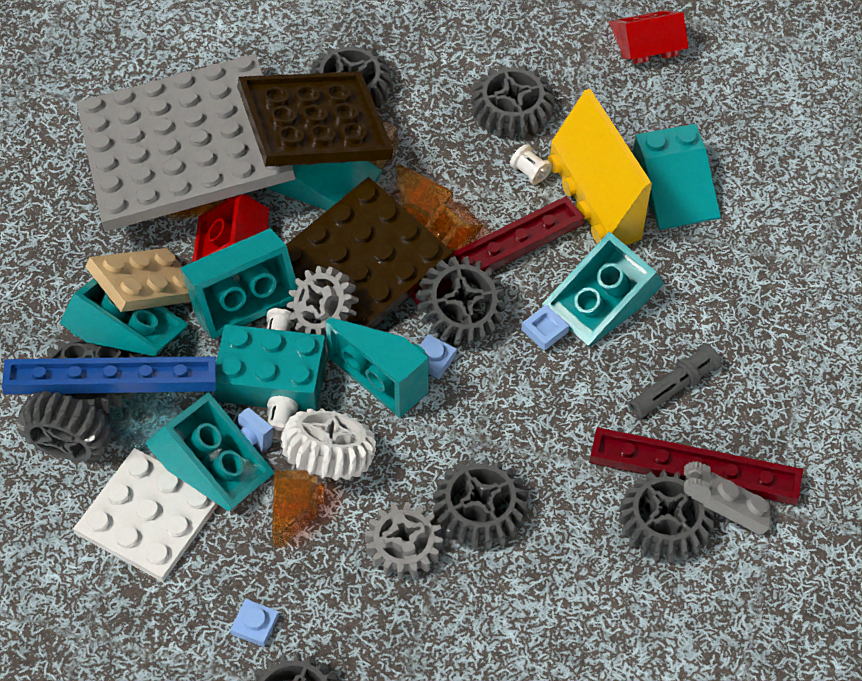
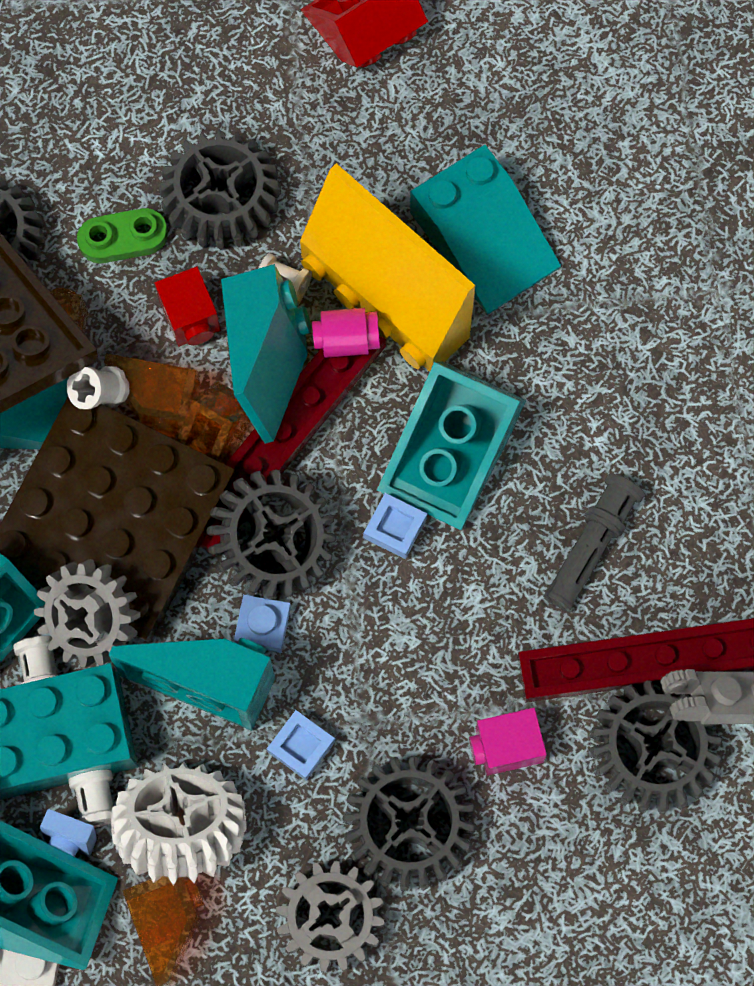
camera: 20 degrees left, 15 degrees up
none -> white bush [67,366,129,409]
none -> bright green plate [77,208,168,264]
none -> red brick [154,266,221,347]
none -> teal slope [221,264,312,444]
none -> light blue plate [267,710,335,781]
none -> dark pink brick [312,308,380,358]
none -> dark pink brick [469,707,547,776]

